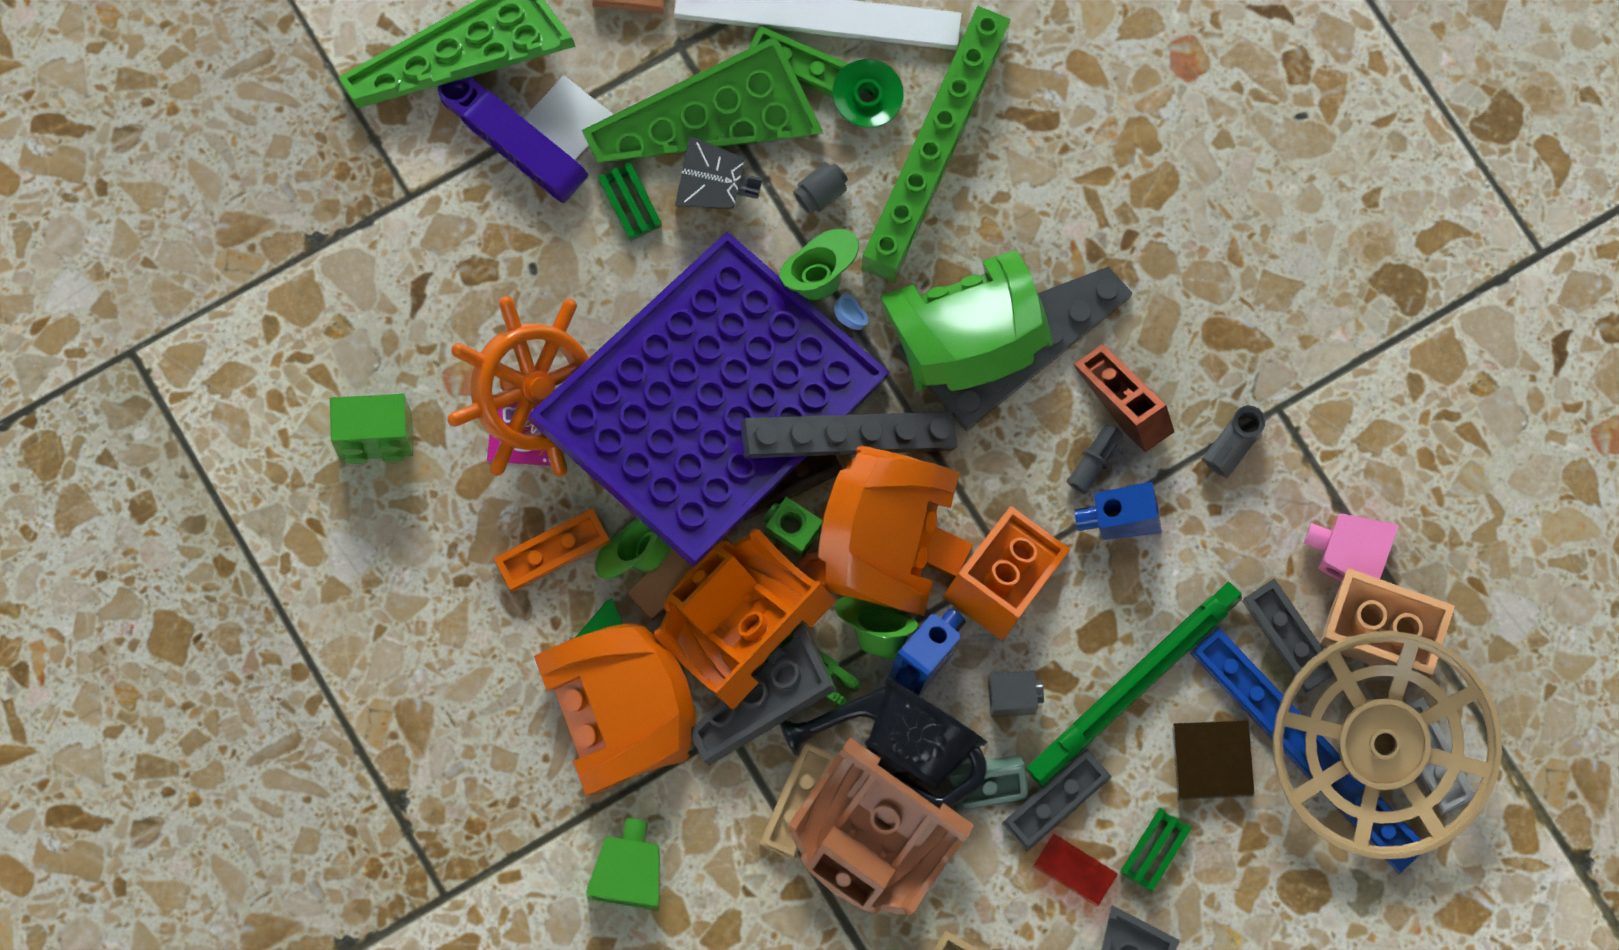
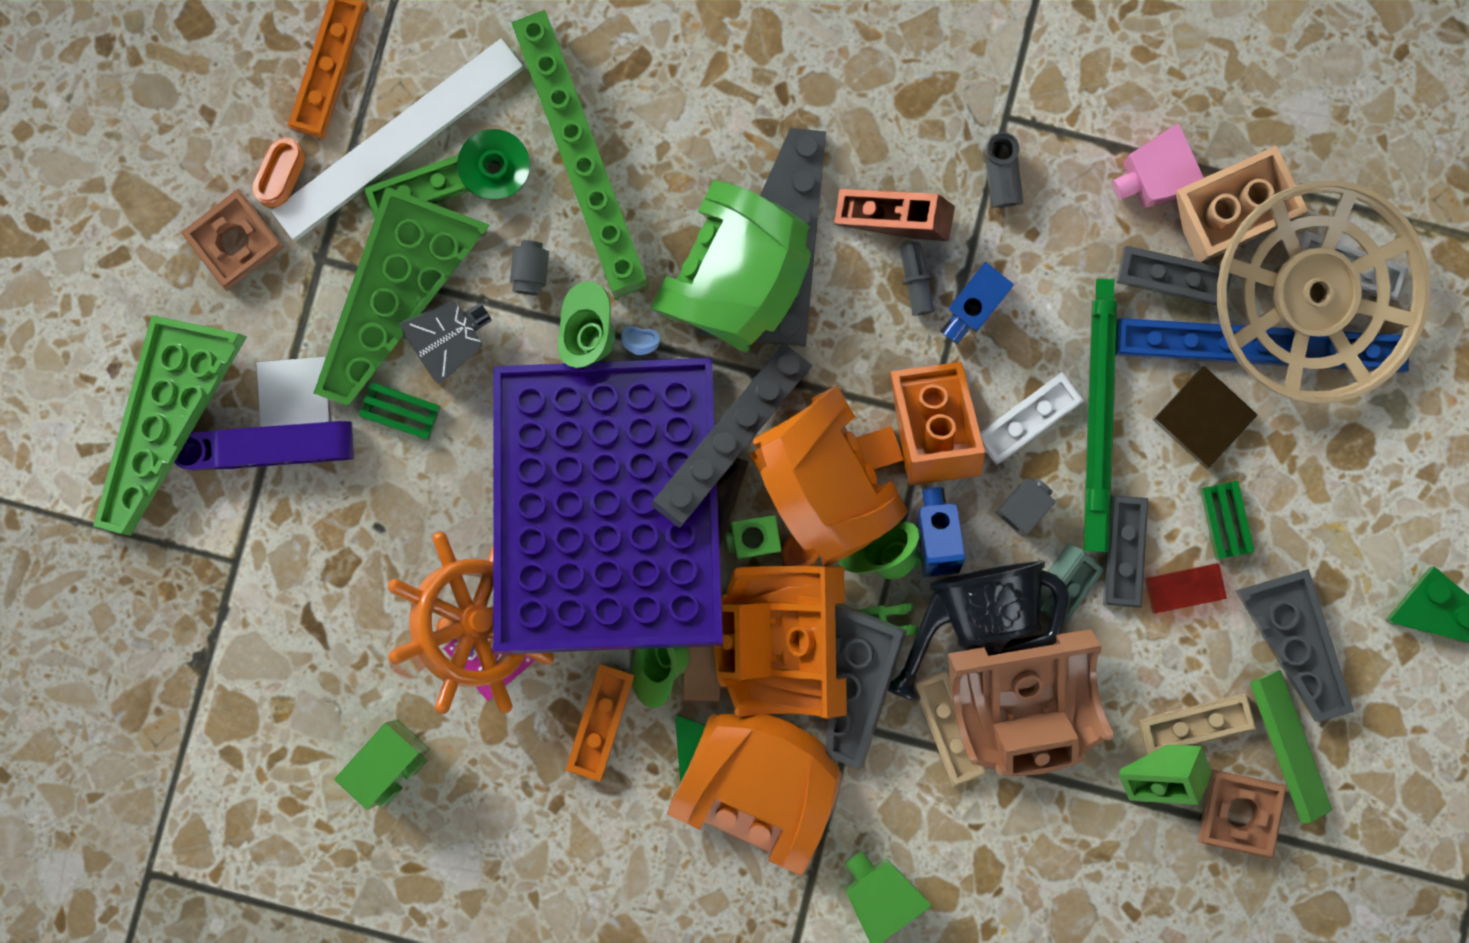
camera: 40 degrees left, 10 degrees up
none -> white tile [980,372,1084,466]

